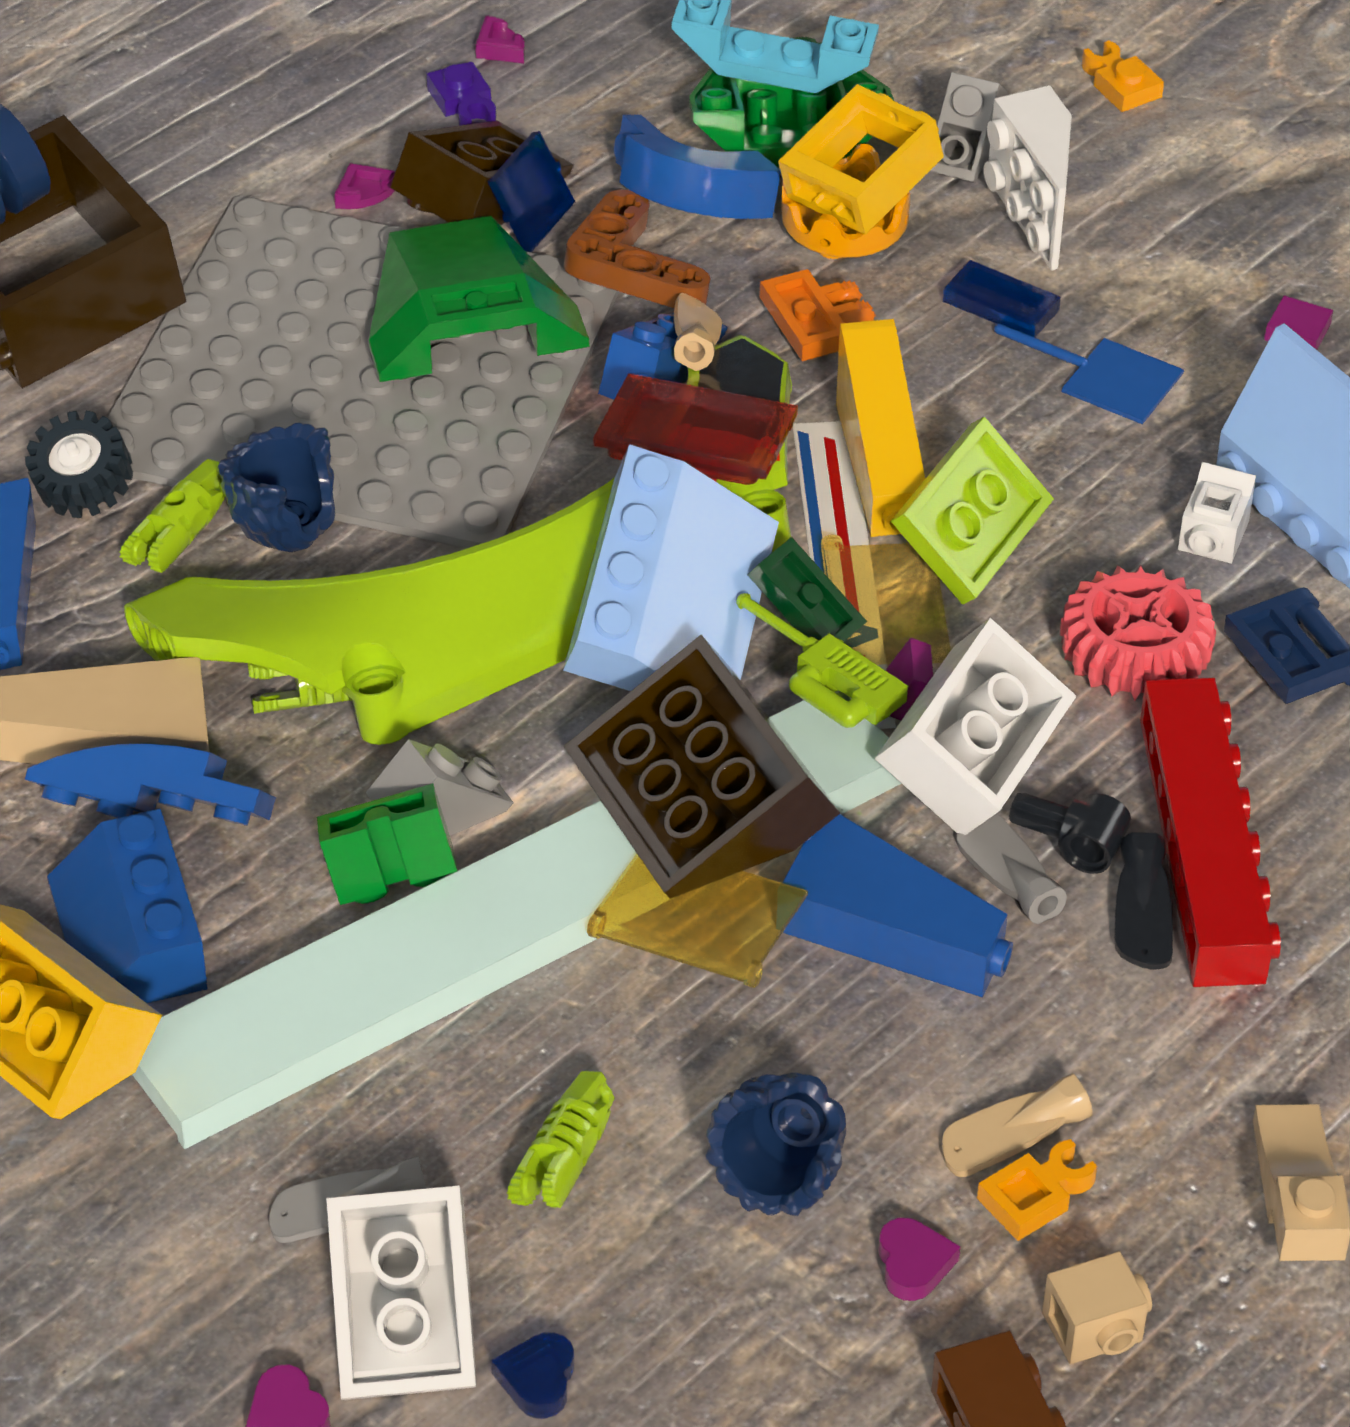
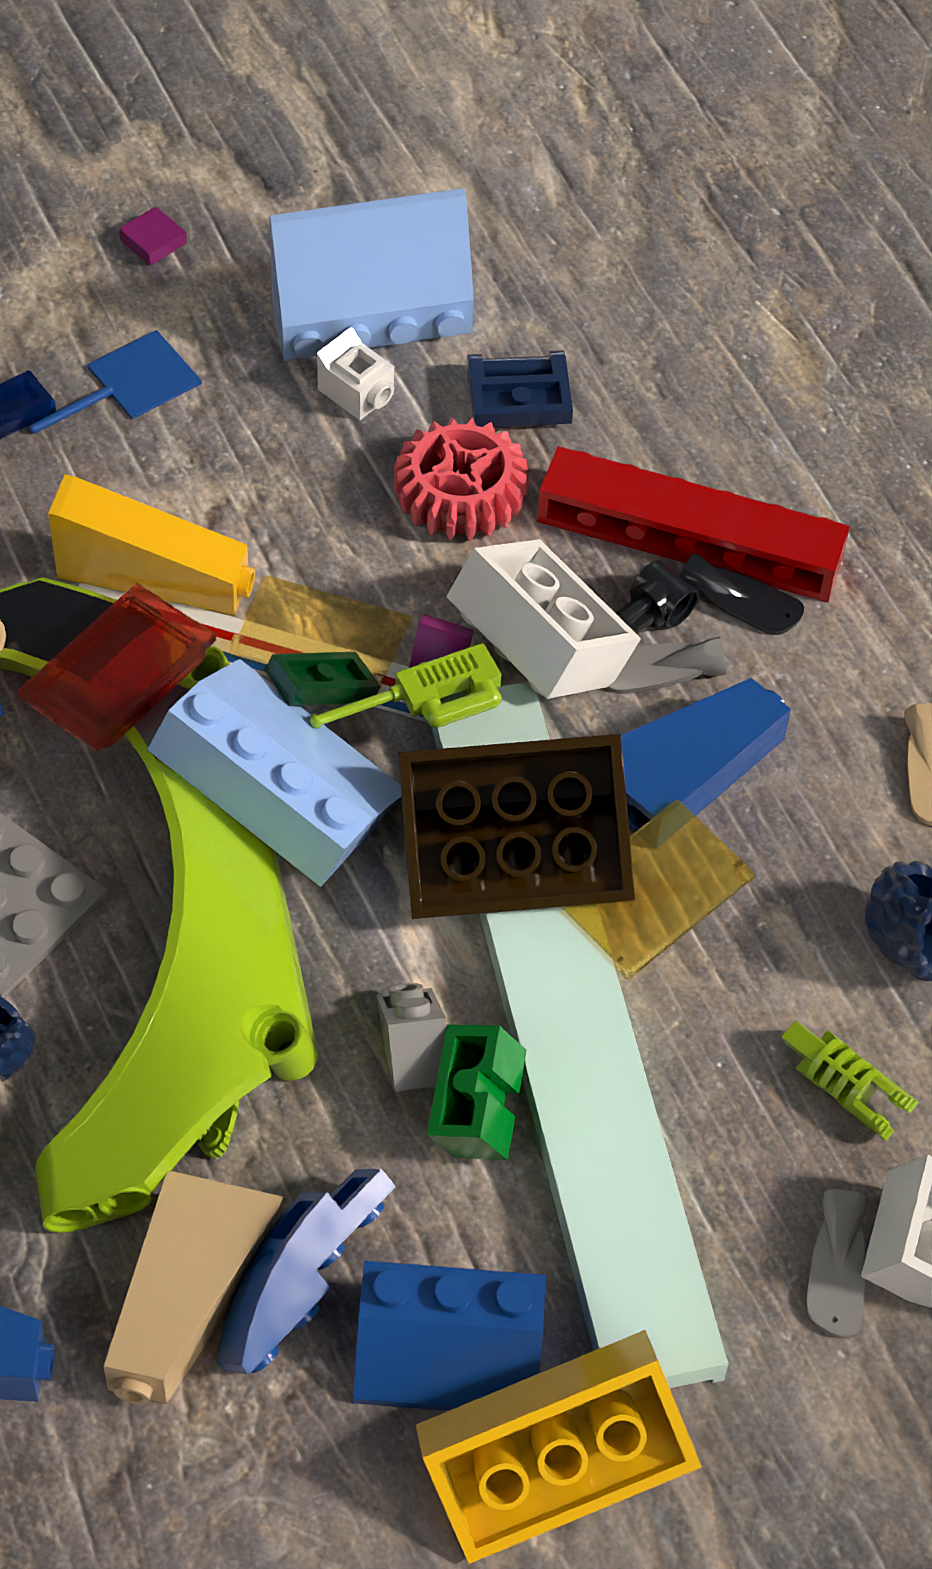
camera: 70 degrees left, 10 degrees up
lime plate [891,416,1054,605] -> none

